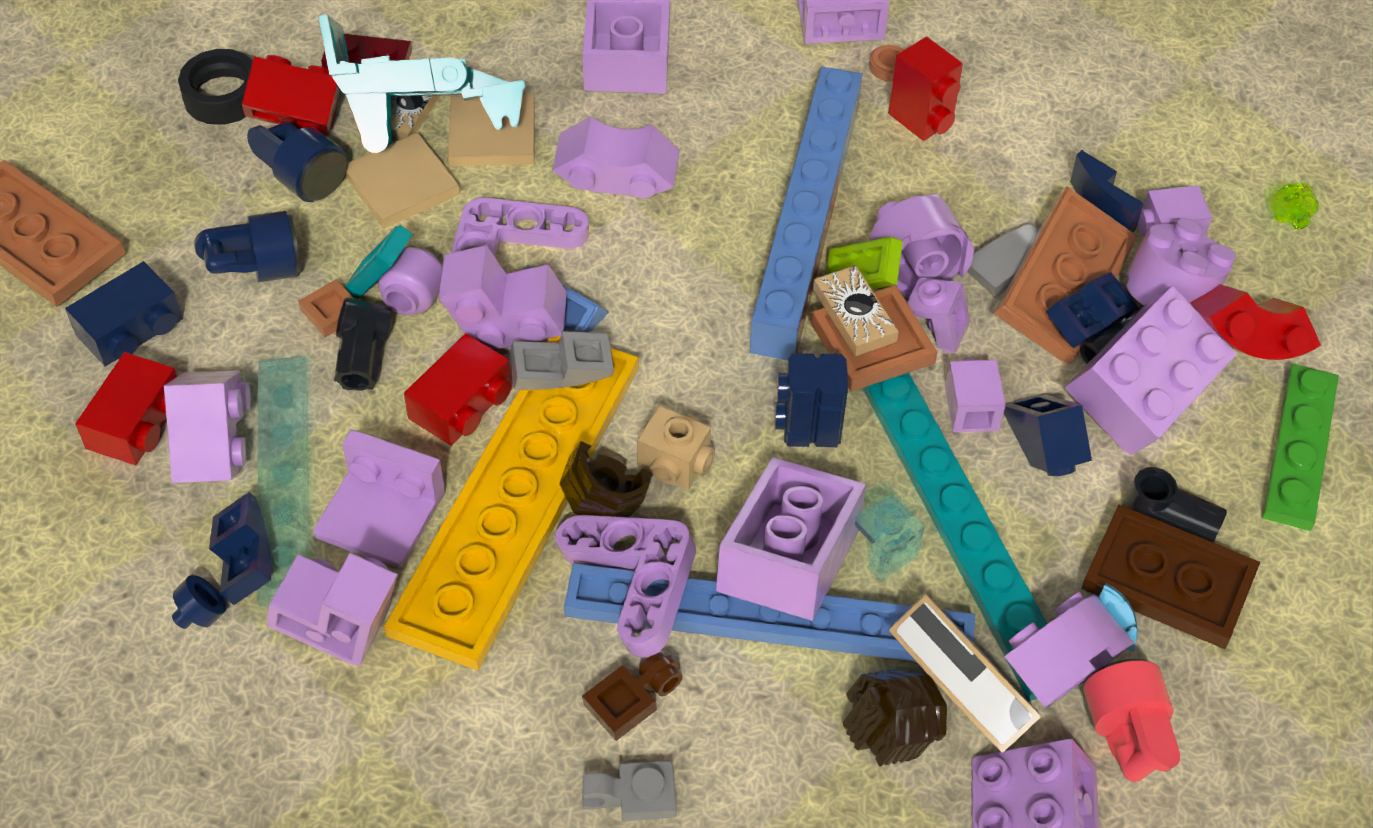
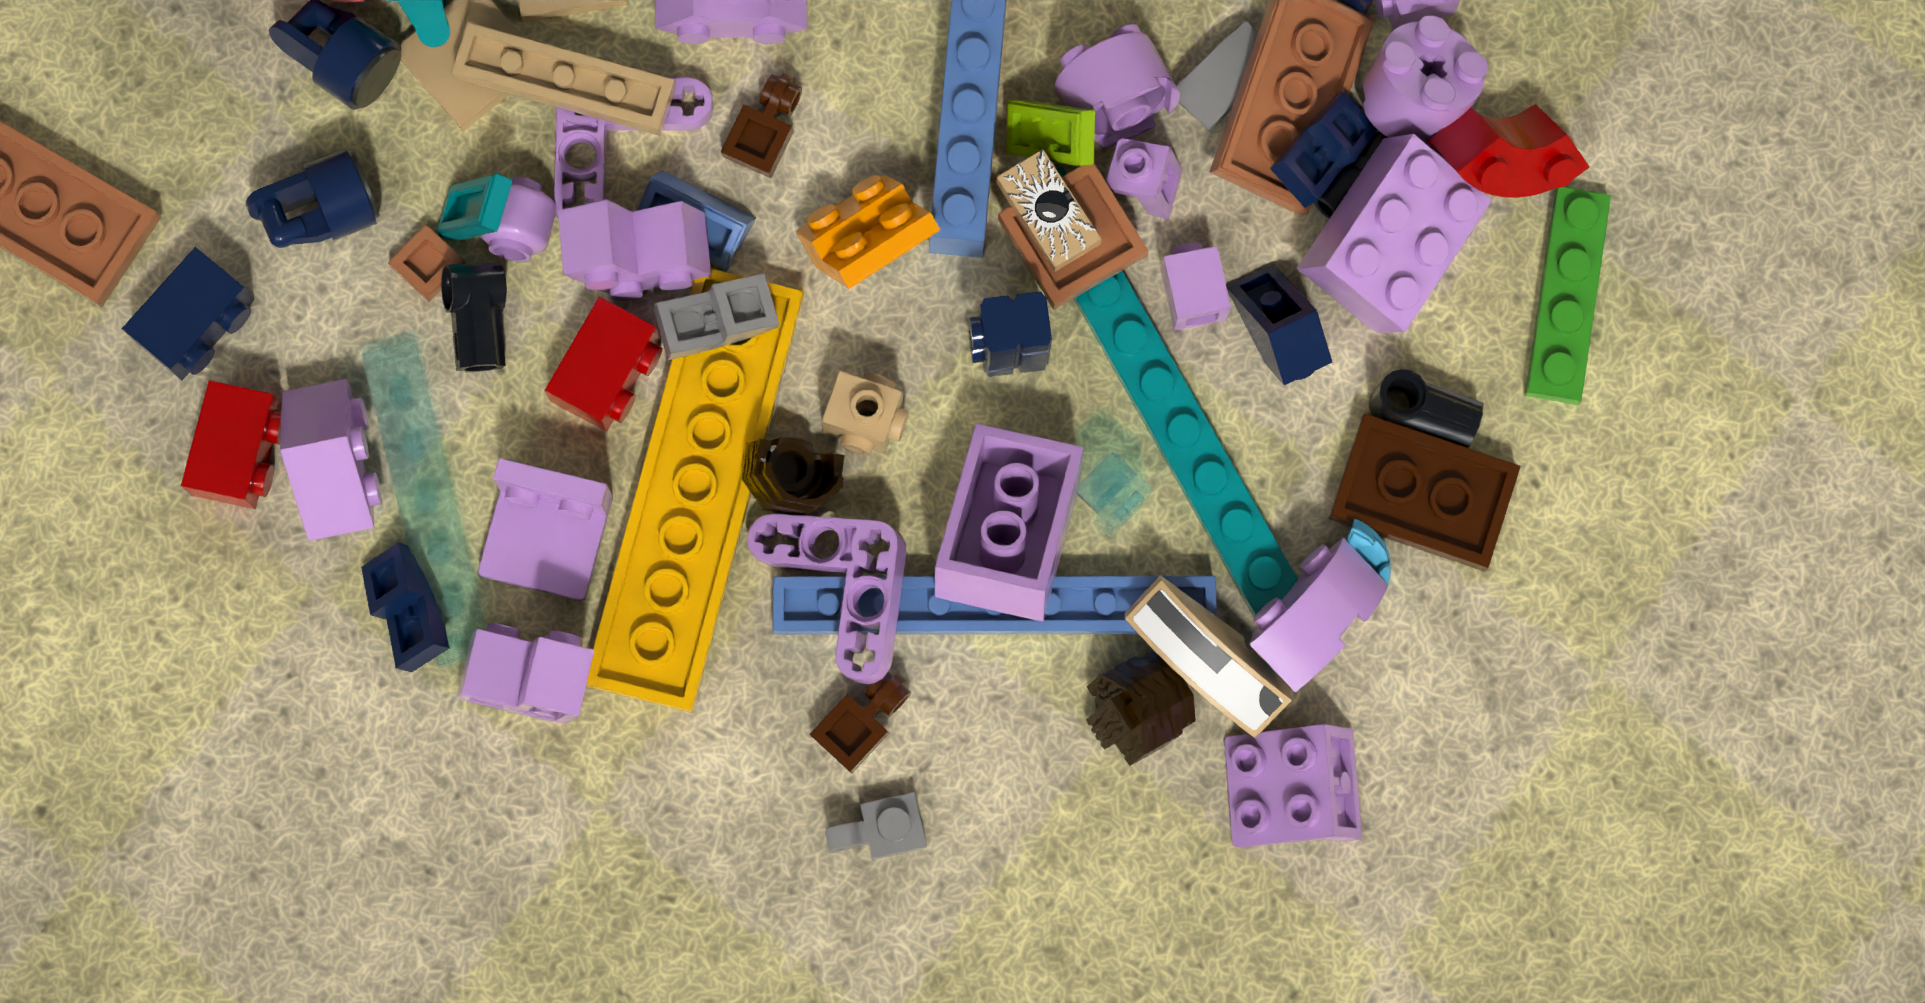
camera: 10 degrees left, 25 degrees up
dark blue tile [172,575,227,629] -> none
coral piece [1083,659,1180,782] -> none
none -> tan plate [451,22,676,136]
none -> reddish brown plate [721,73,802,178]
none -> light orange plate [795,174,940,289]

